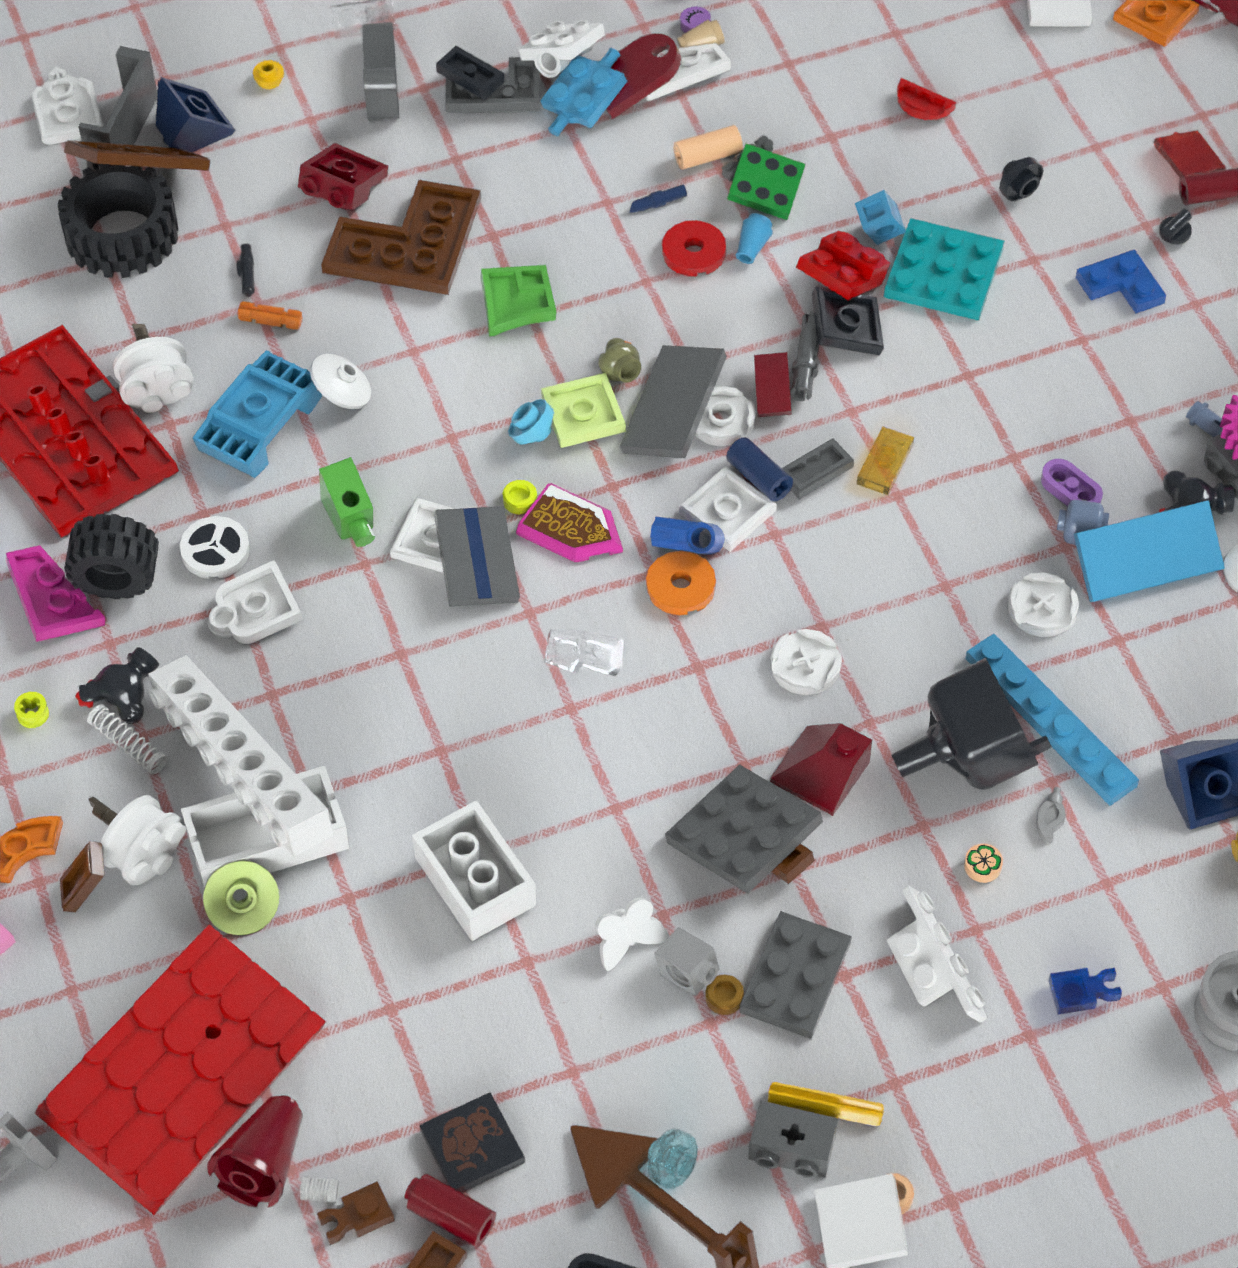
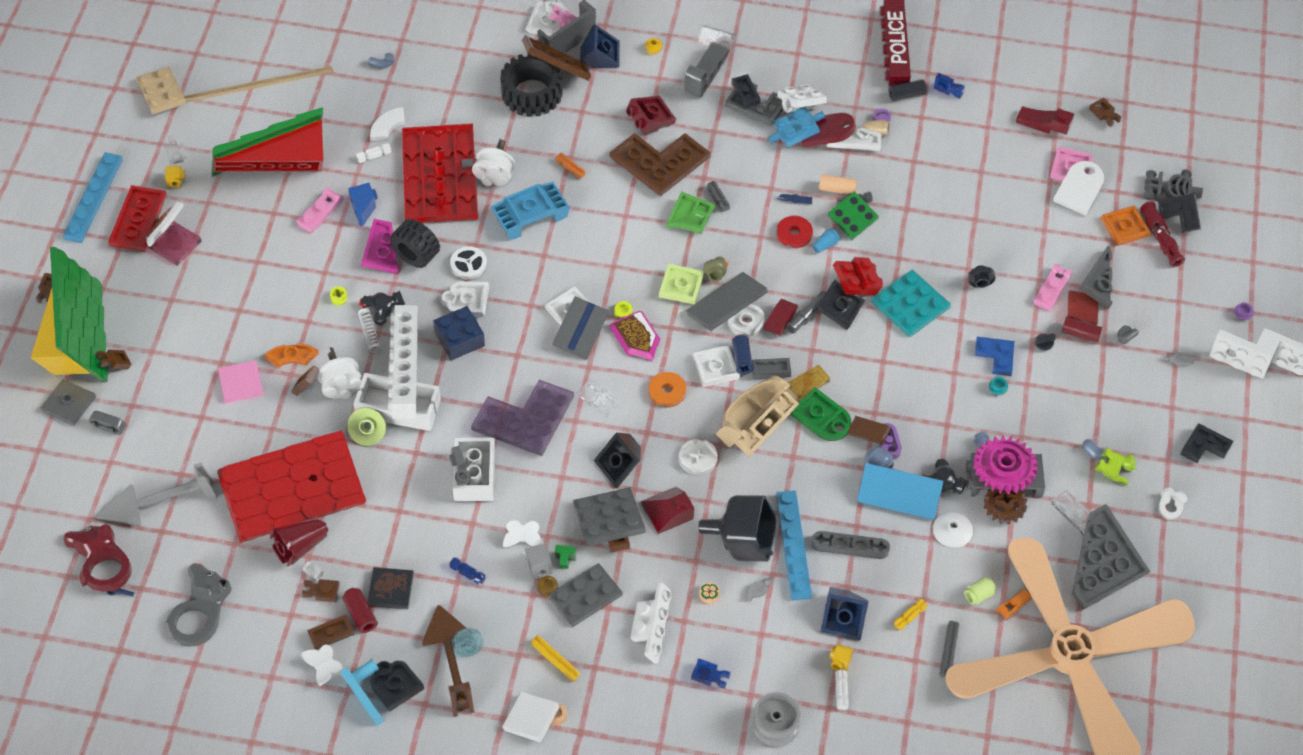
camera: 30 degrees right, 0 degrees up
black piece [236,243,255,297] -> none
white dish [310,354,371,409] -> none
bright green torso [319,457,375,547] -> none
medium azure plate [508,399,554,445] -> none
blue piece [650,516,725,555] -> none
dark grey brick [748,1100,838,1178] -> none
dark azure brick [855,190,906,245] -> none
red plate [897,78,956,120] -> none
white tile [1007,572,1079,637] -> none
none -> dark blue brick [433,306,485,360]
none -> dark grey plate [449,445,471,485]
none -> clear blue axle [449,557,486,585]
none -> clear purple plate [471,379,574,456]
none -> bright pink plate [549,5,578,28]
none -> green tile [555,545,577,569]
none -> black slope [593,432,641,488]
none -> dark grey axle [707,181,730,212]
none -> tan piece [716,376,799,457]
none -> green tile [789,387,851,441]
none -> dark grey beam [811,531,890,559]
none -> reddish brown tile [848,415,891,445]
none -> teal plate [989,376,1008,395]
none -> bright pink plate [1033,263,1073,311]
none -> dark grey wing [1079,246,1113,309]

